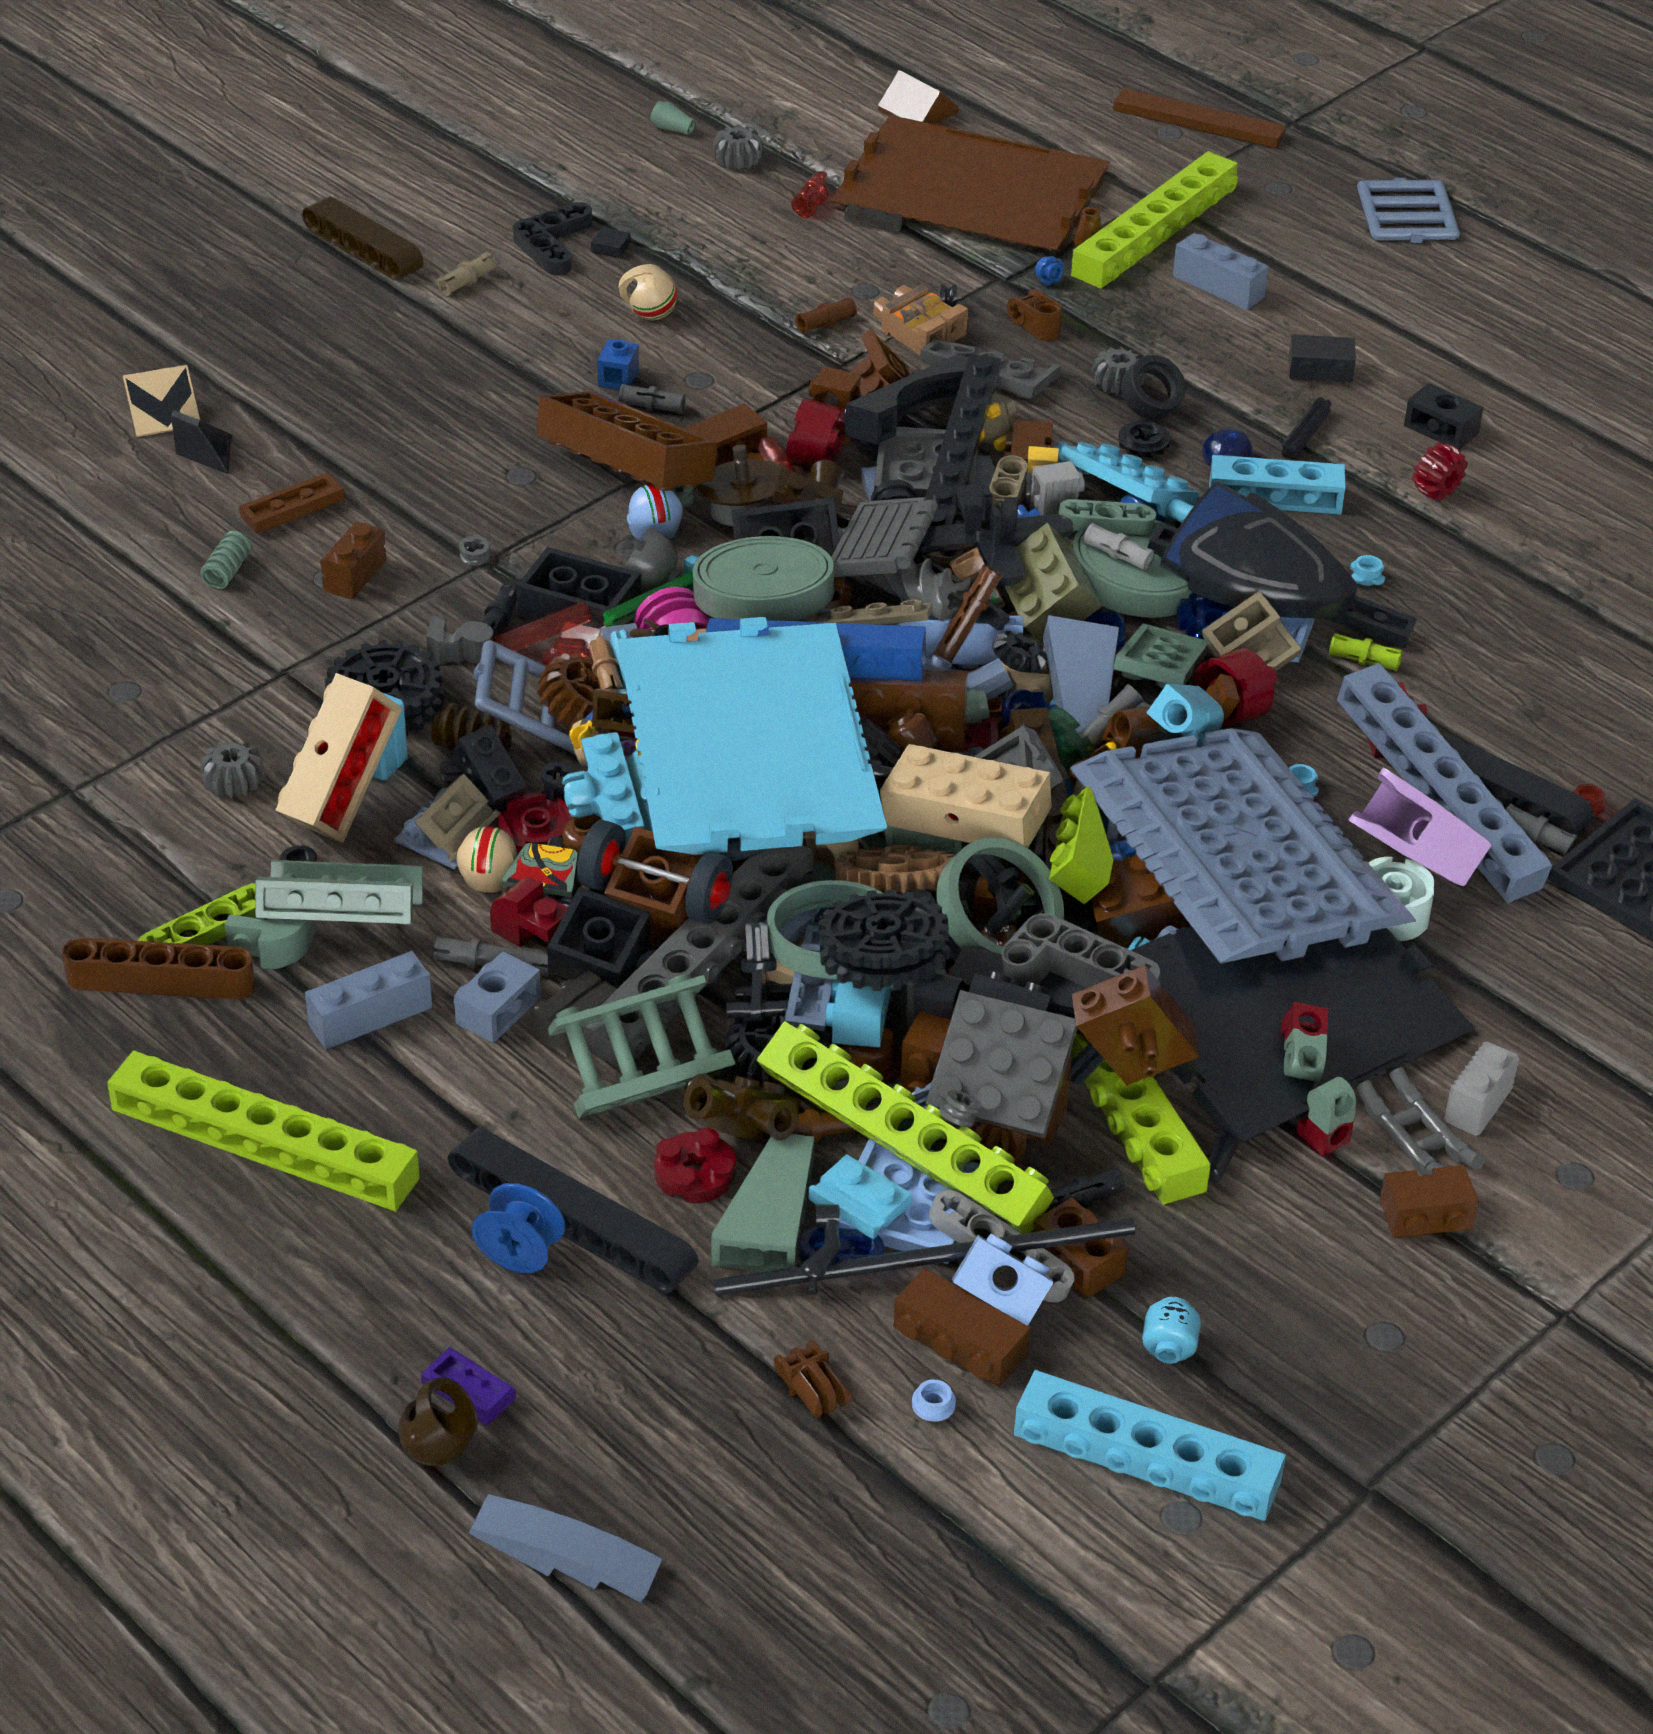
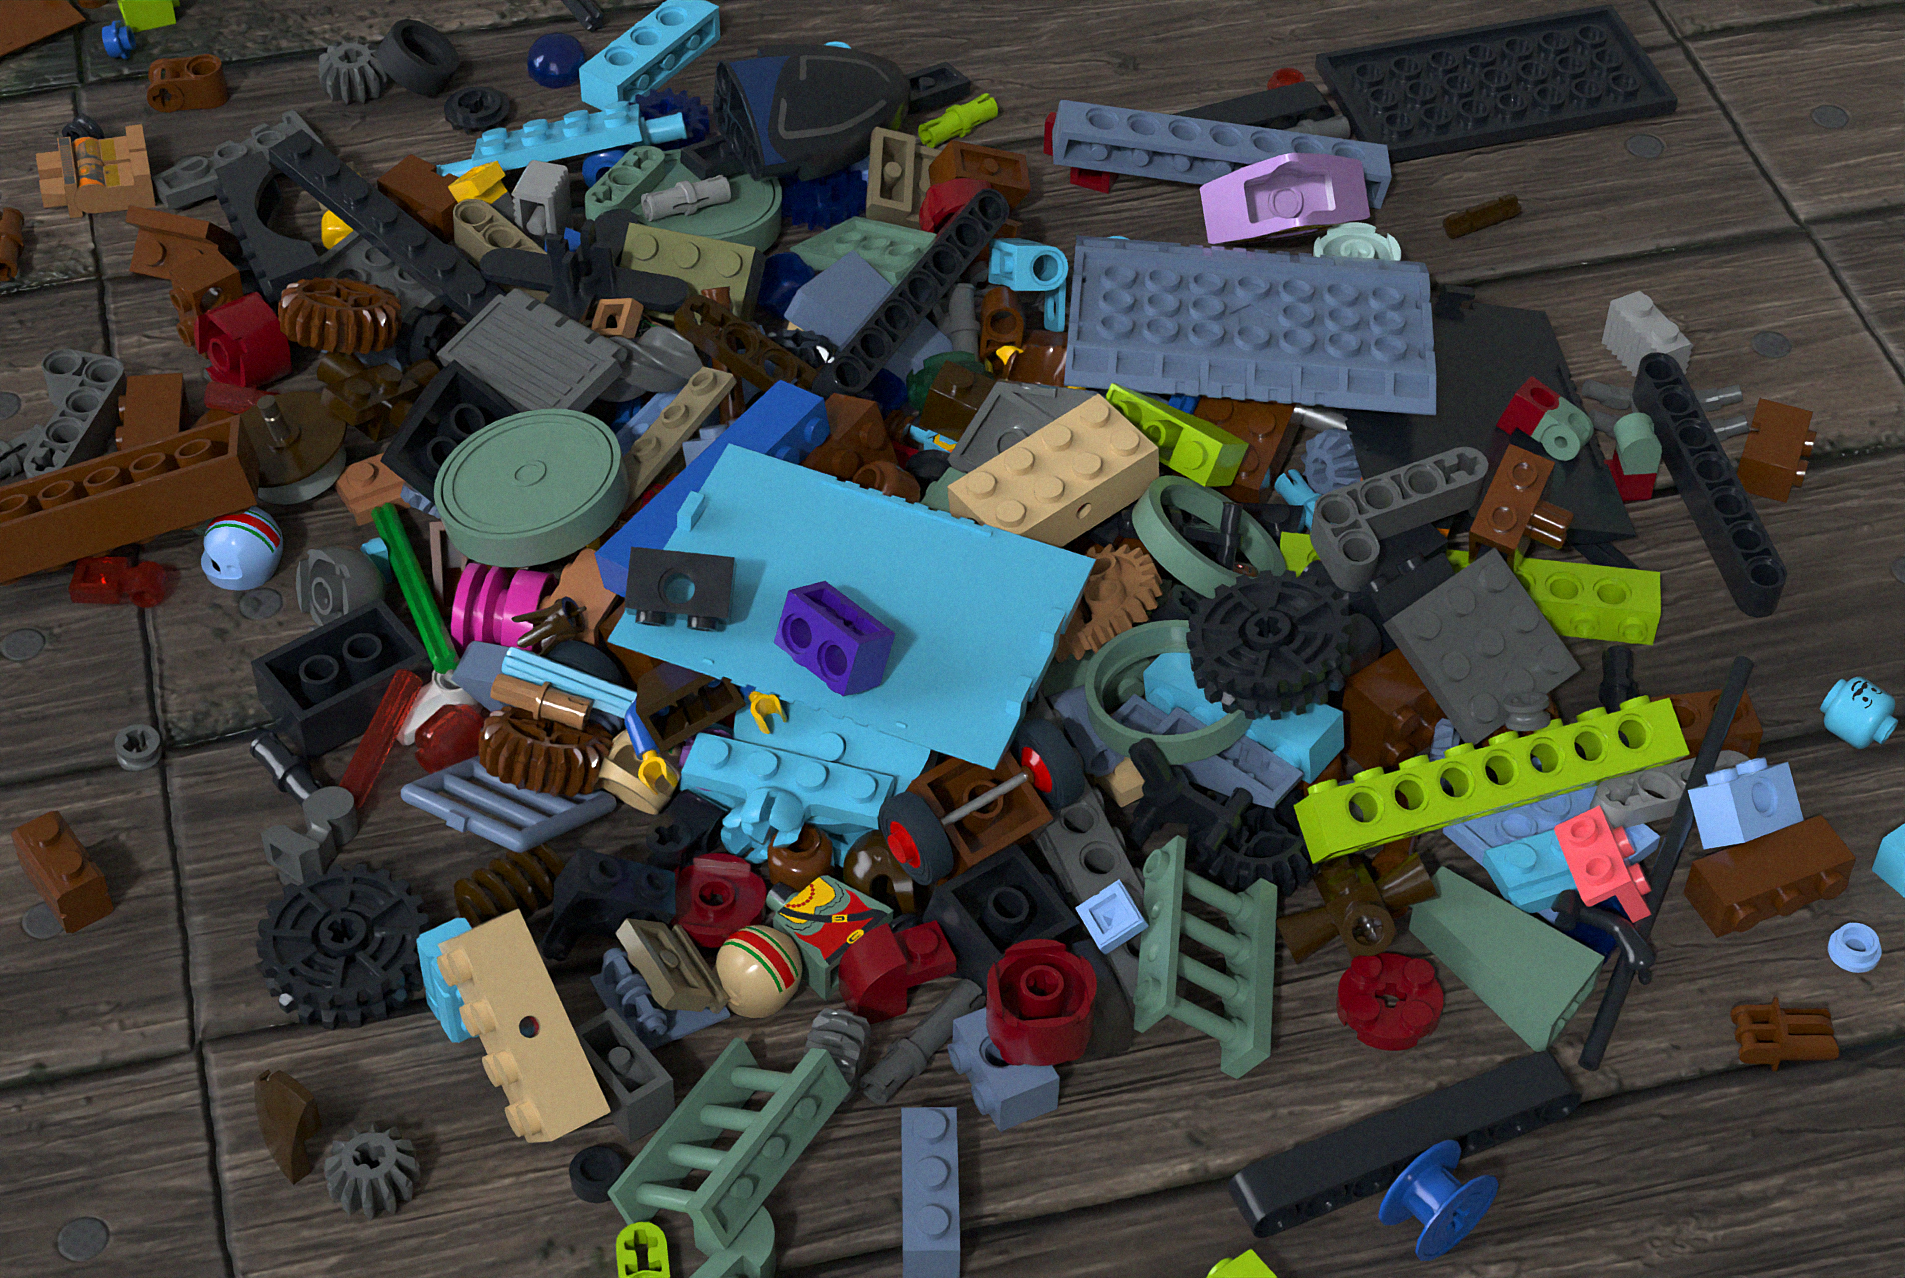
camera: 60 degrees left, 5 degrees up
none -> dark grey beam [23,348,127,479]
none -> clear red plate [68,556,168,608]
none -> dark brown brick [254,1069,322,1185]
none -> reddish brown gear [278,276,402,355]
none -> dark grey brick [574,1007,675,1144]
none -> black brick [624,546,737,632]
none -> dark brown beam [674,295,818,393]
none -> dark purple brick [774,581,896,697]
none -> dark grey gear [803,1008,871,1103]
none -> black beam [812,188,1010,401]
none -> reddish brown panel [928,140,1031,214]
none -> dark red brick [986,939,1097,1066]
none -> light blue tile [1075,879,1149,955]
none -> dark brown axle [1443,194,1521,239]
none -> coral bracket [1554,805,1652,923]
none -> black beam [1632,352,1787,618]

